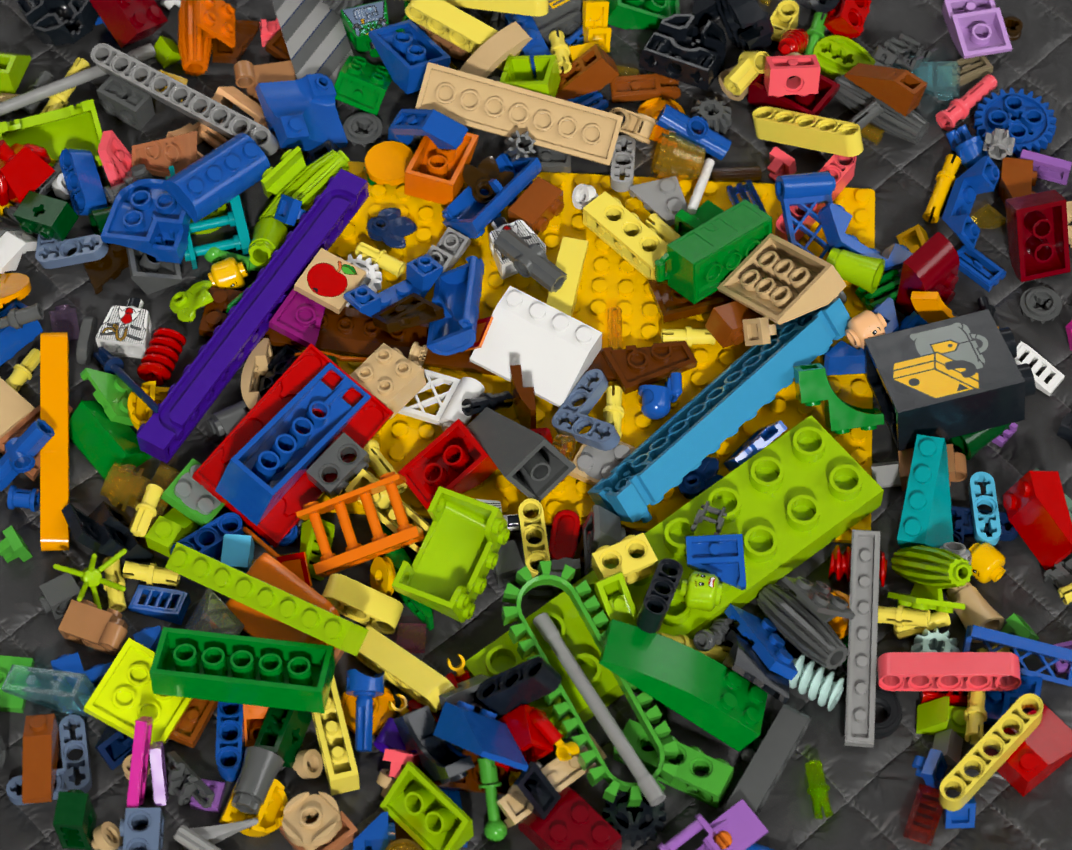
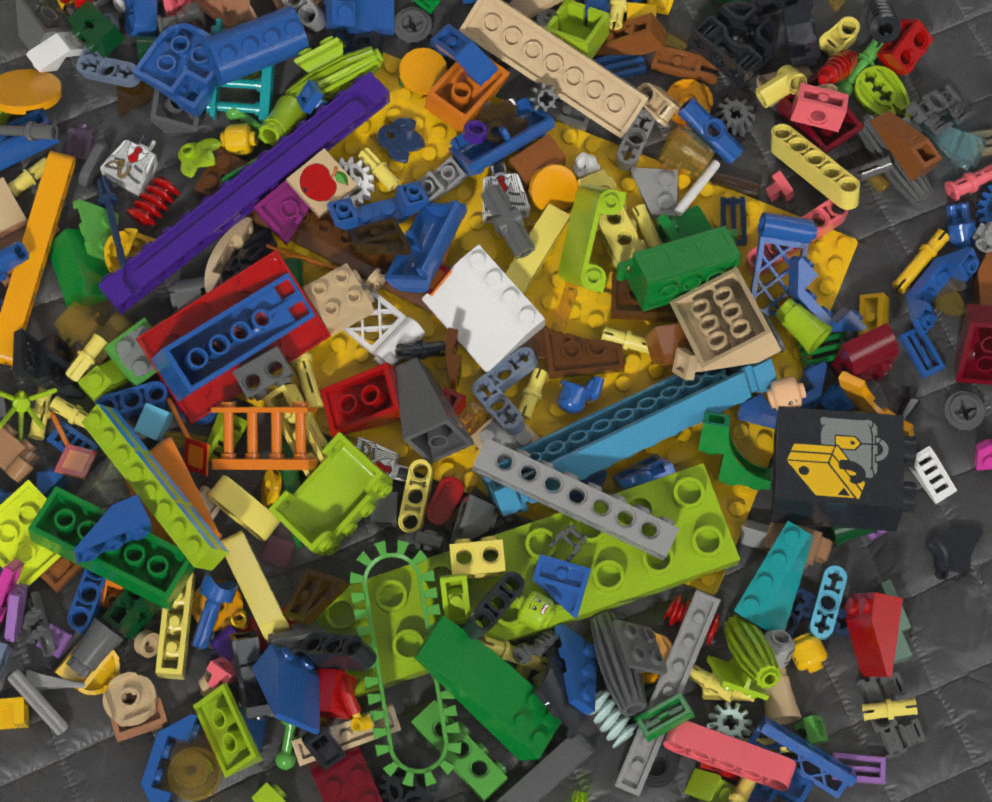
camera: 15 degrees right, 15 degrees up
light grey piece [533,612,666,807] -> none
none -> piece [50,411,98,480]
none -> blue slope [74,495,152,564]
none -> dark brown wing [283,568,350,626]
none -> dark purple tile [463,120,488,144]
none -> light grey brick [472,437,679,560]
none -> light orange tile [529,163,578,211]
none -> lime windscreen [559,185,628,293]
none -> green tile [634,692,695,742]

